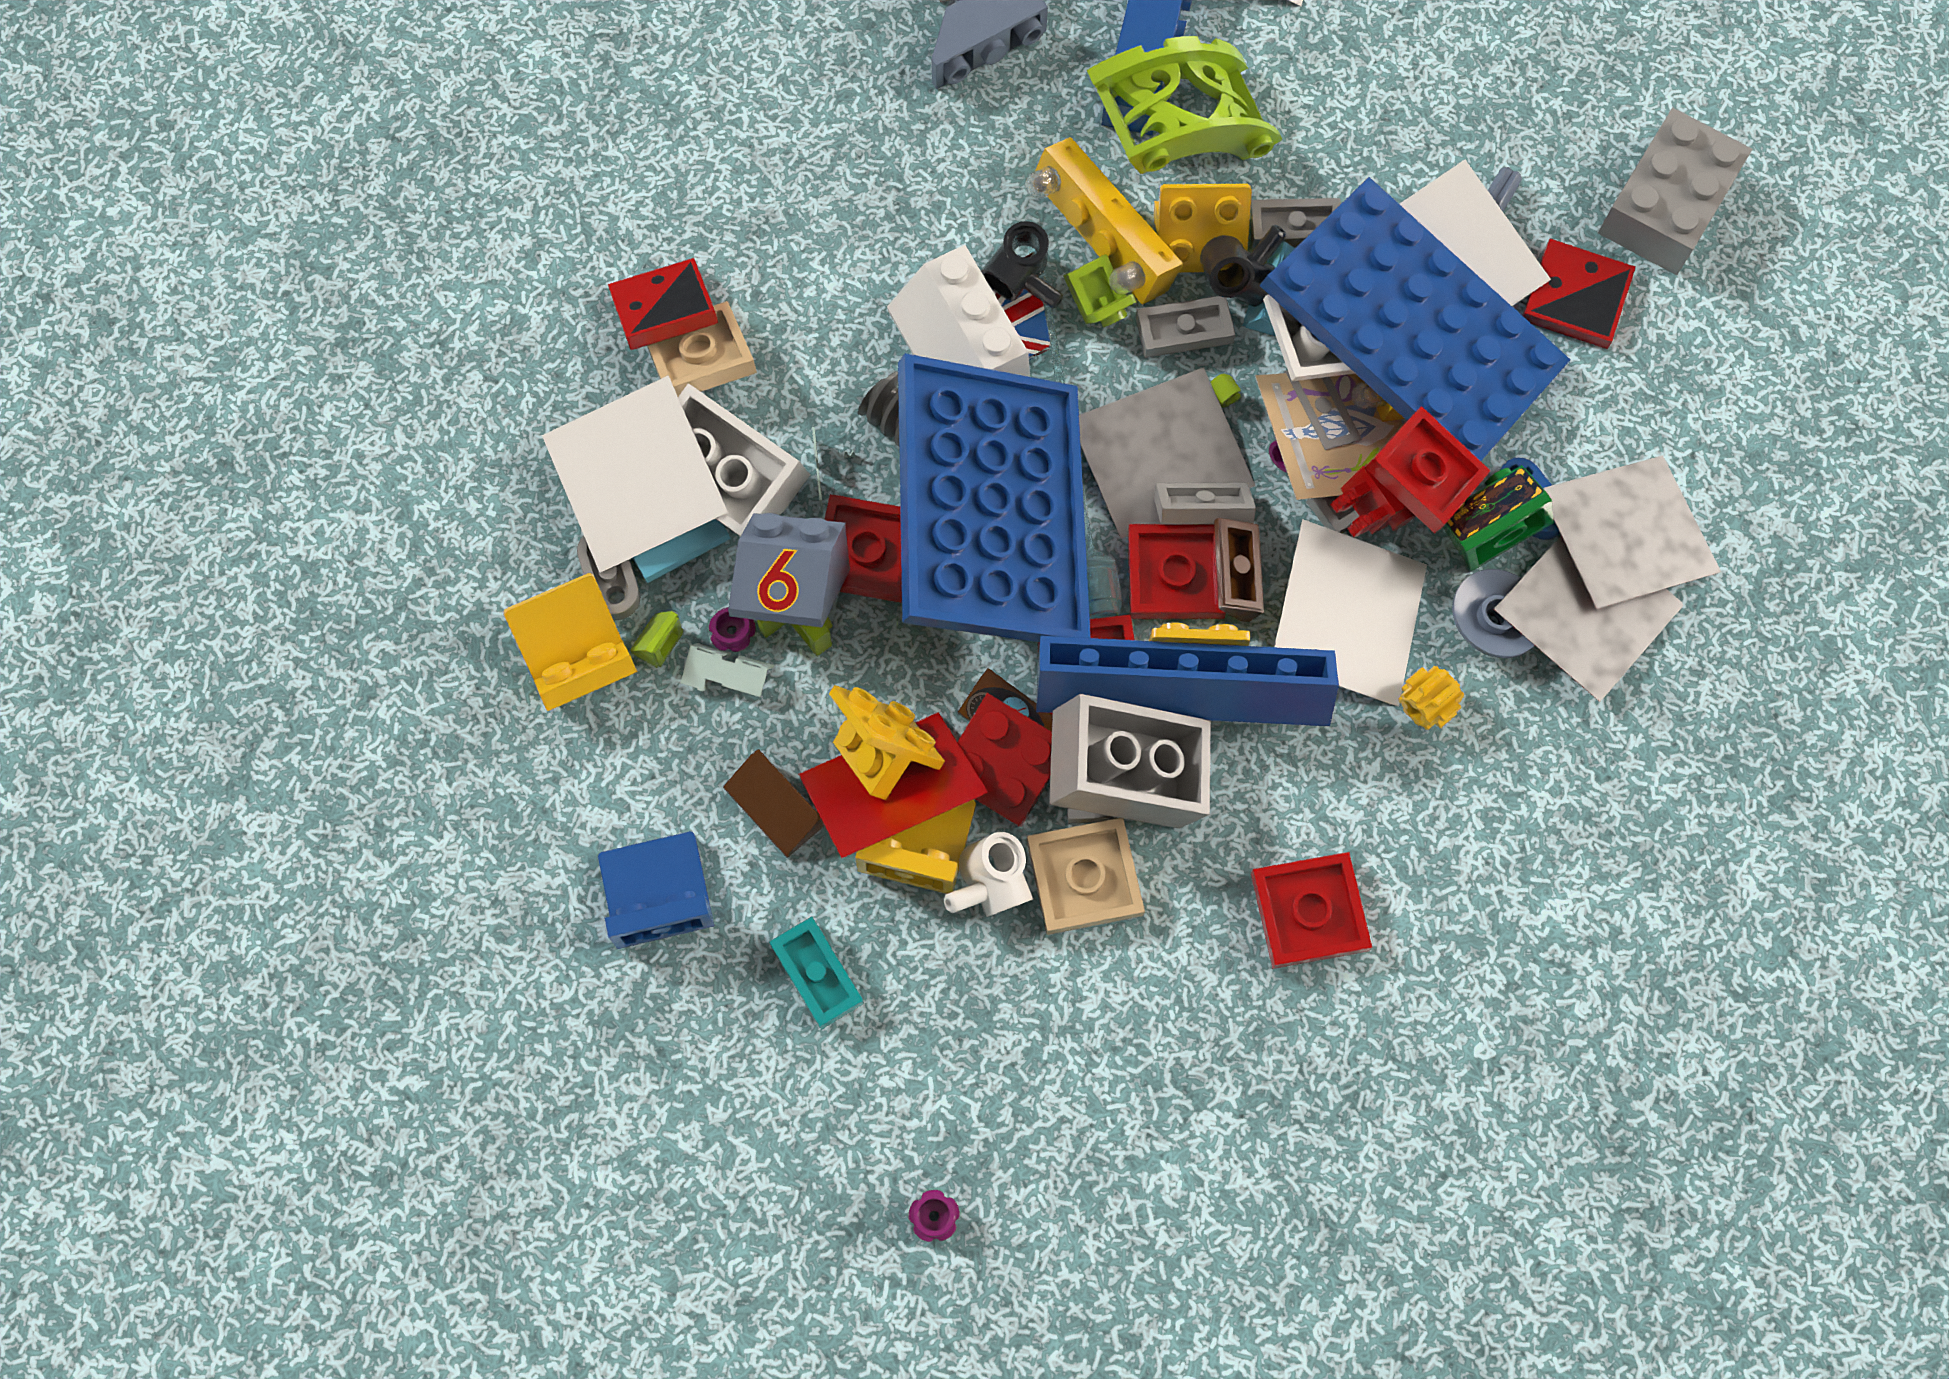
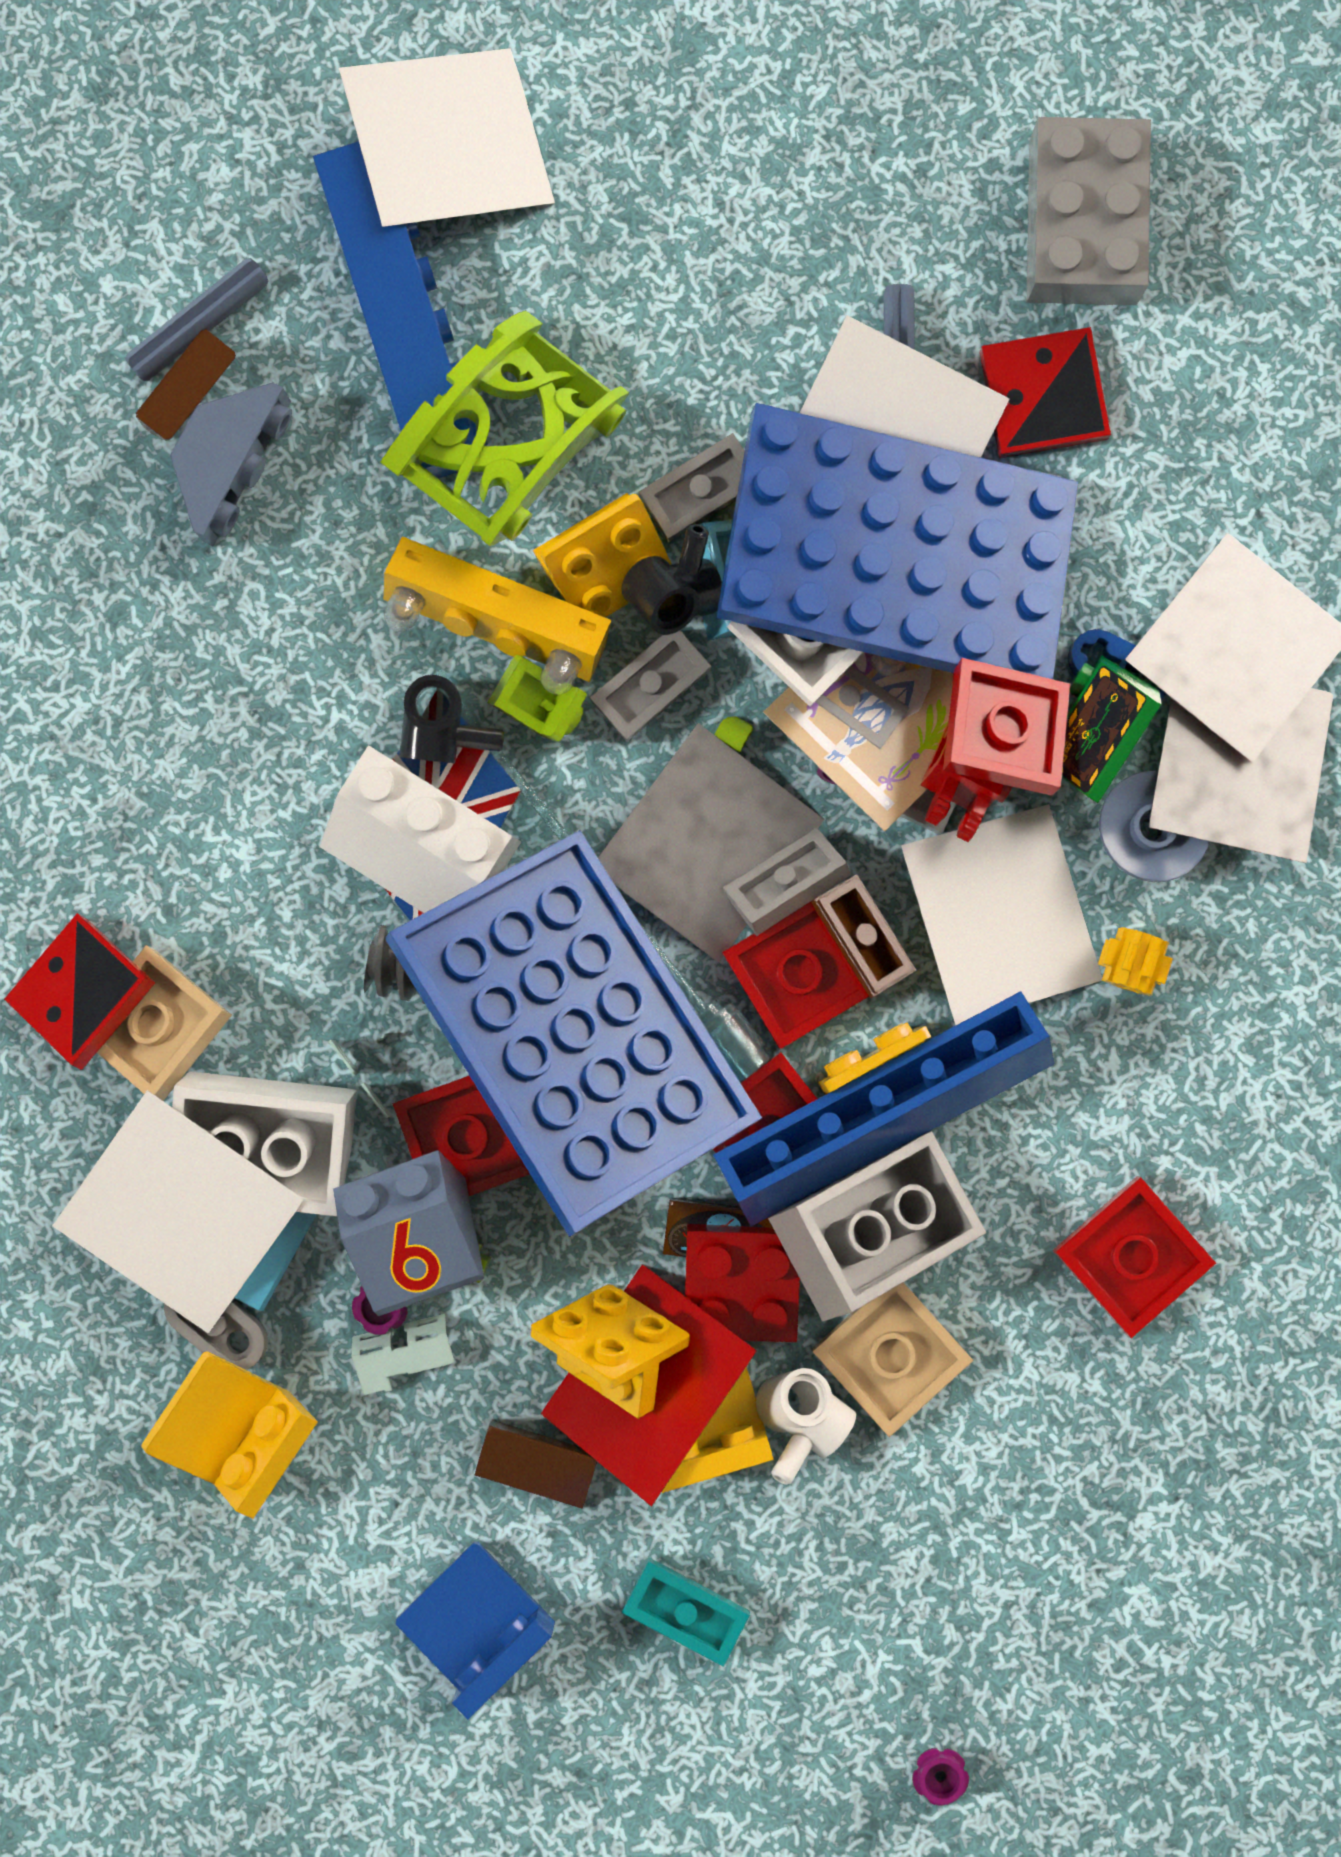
camera: 25 degrees left, 15 degrees up
lime slope [630,611,684,668] -> none

